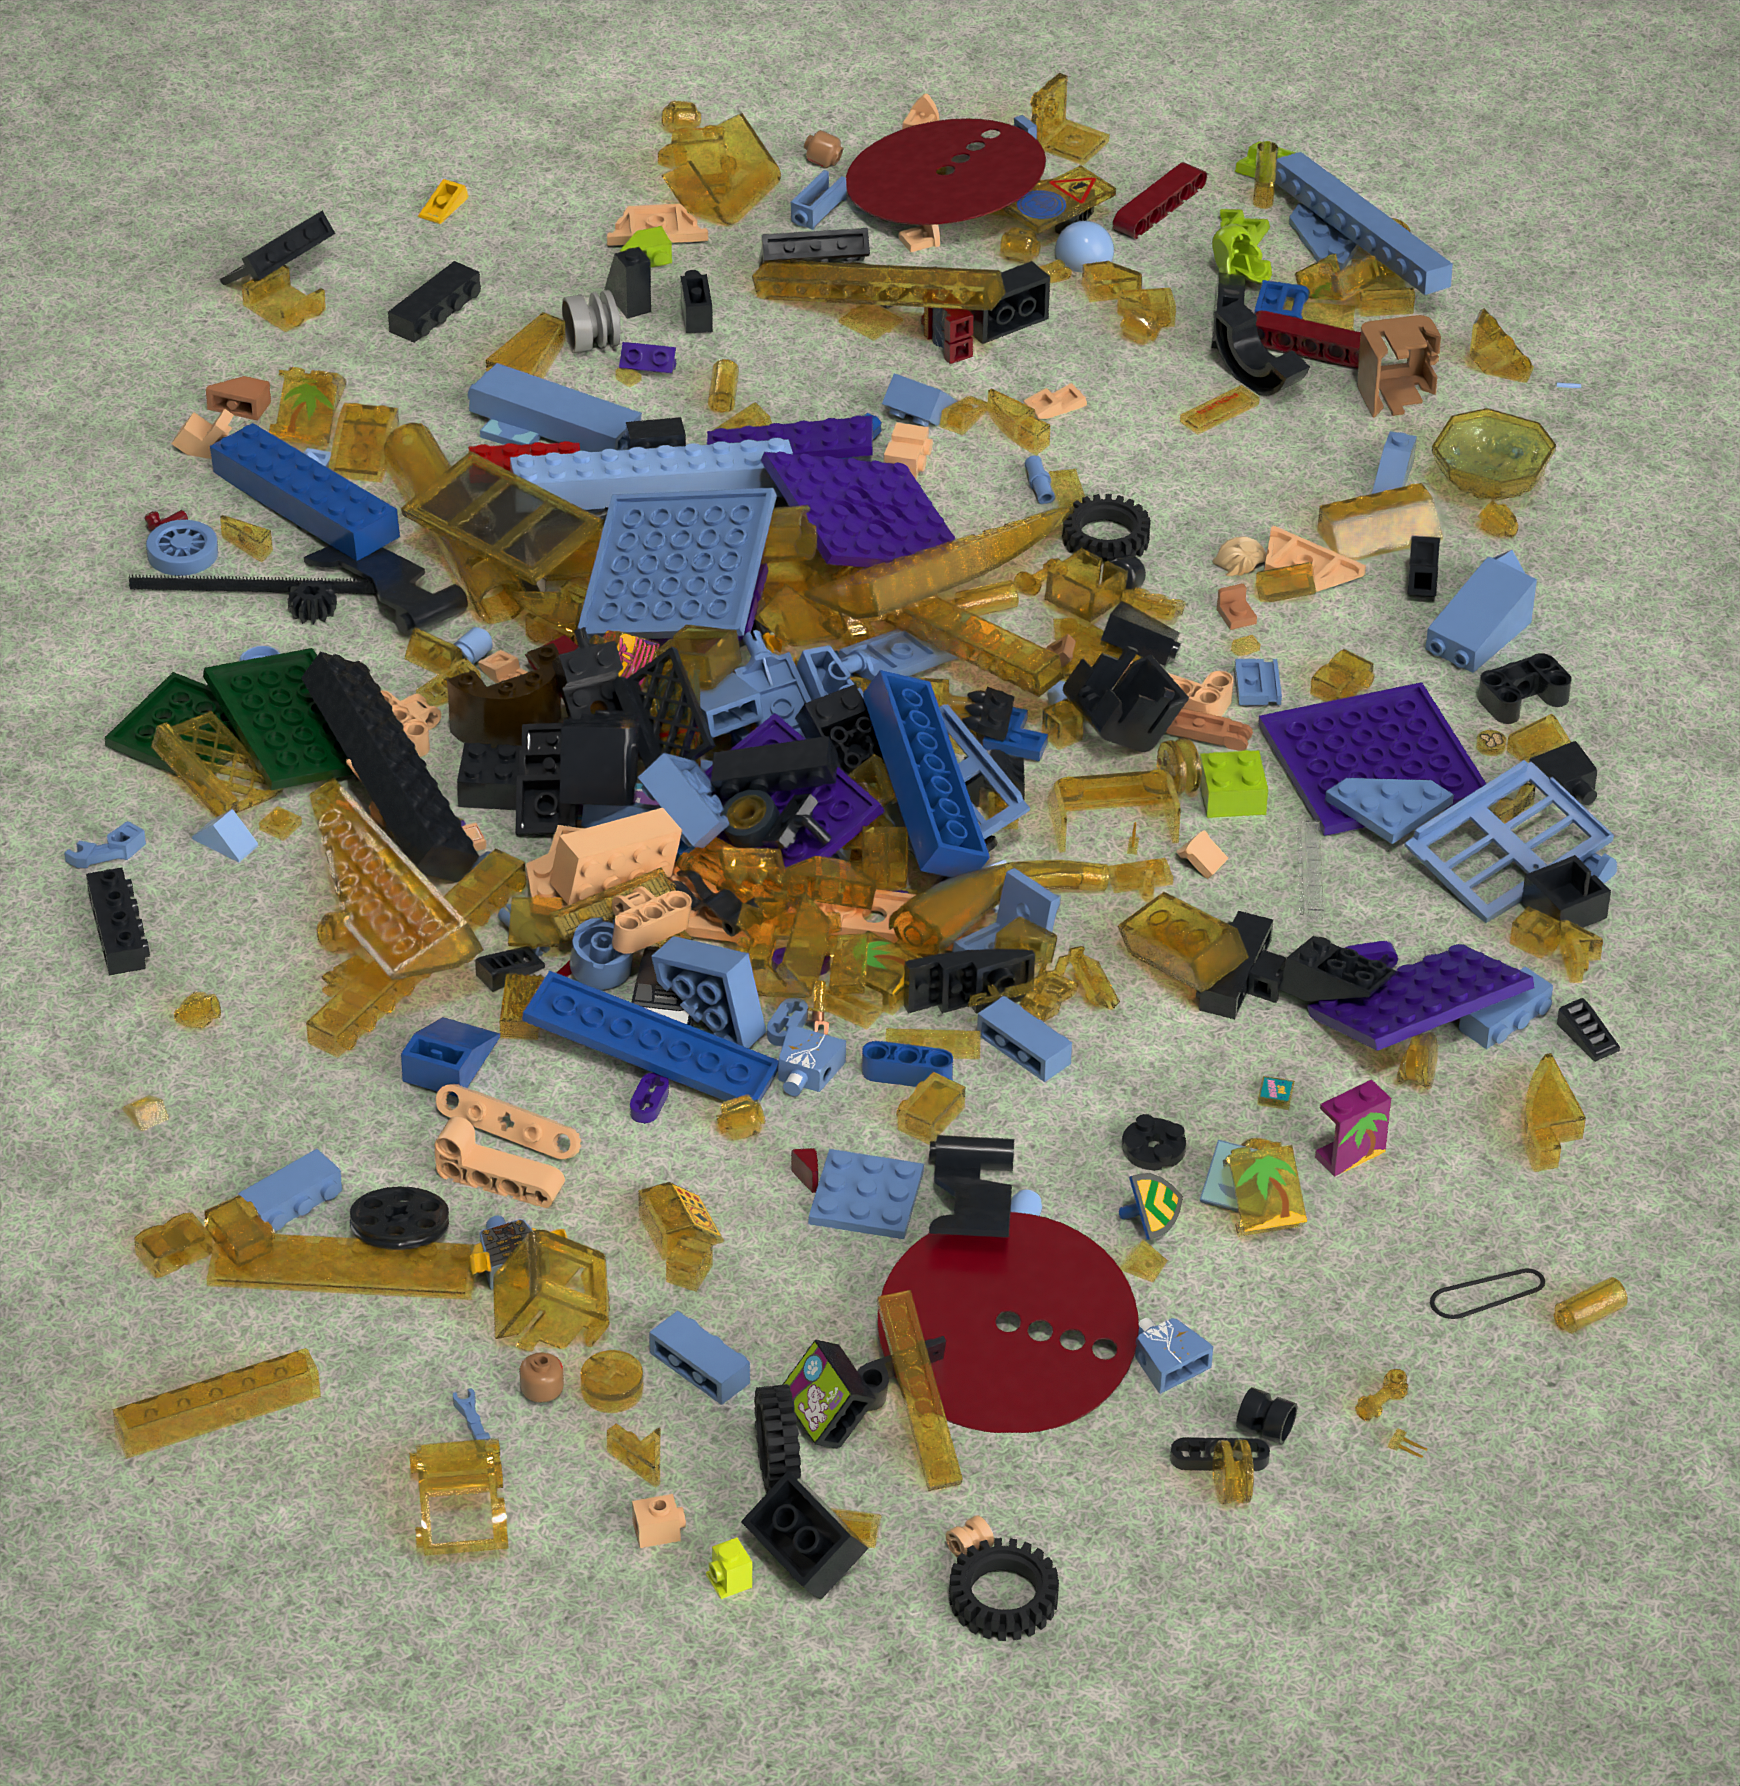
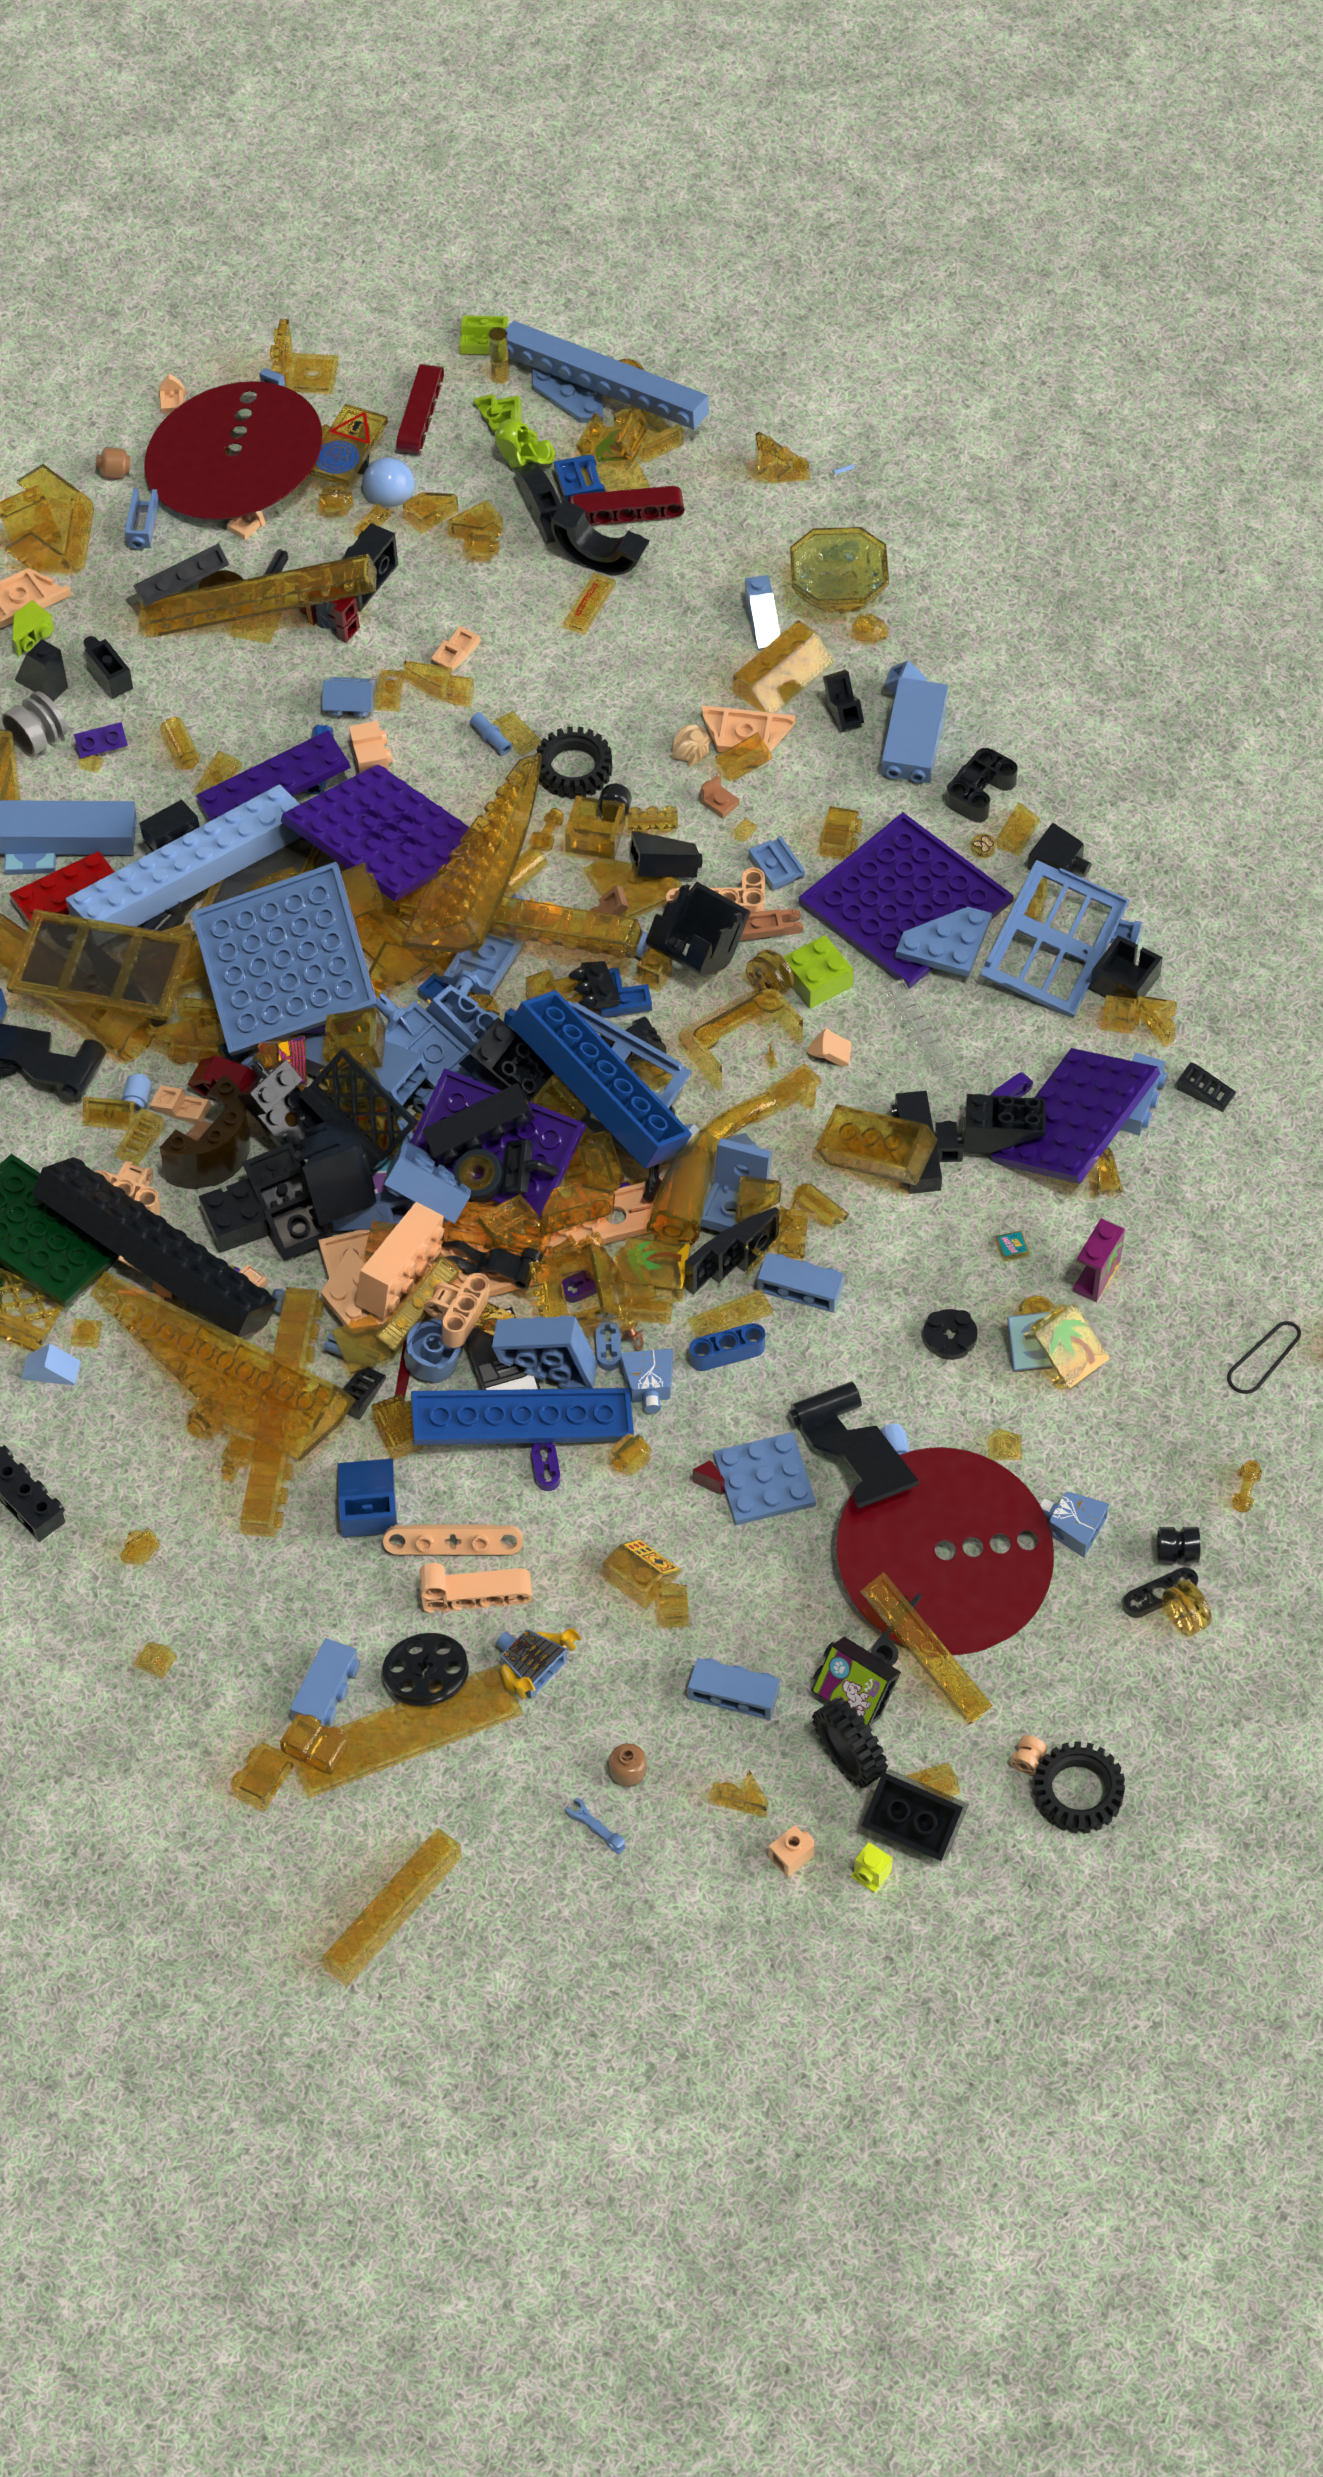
camera: 25 degrees left, 15 degrees up
clear yellow window [409,1438,509,1556] -> none
clear yellow piece [493,1230,610,1351] -> none
clear yellow head [580,1350,644,1413] -> none
clear yellow brick [896,1072,966,1145] -> none
shield [1119,1173,1183,1240] -> none
medium nougat piece [1357,315,1441,418] -> none
piece [1388,1428,1427,1458] -> none
clear yellow slope [1523,1053,1586,1172] -> none

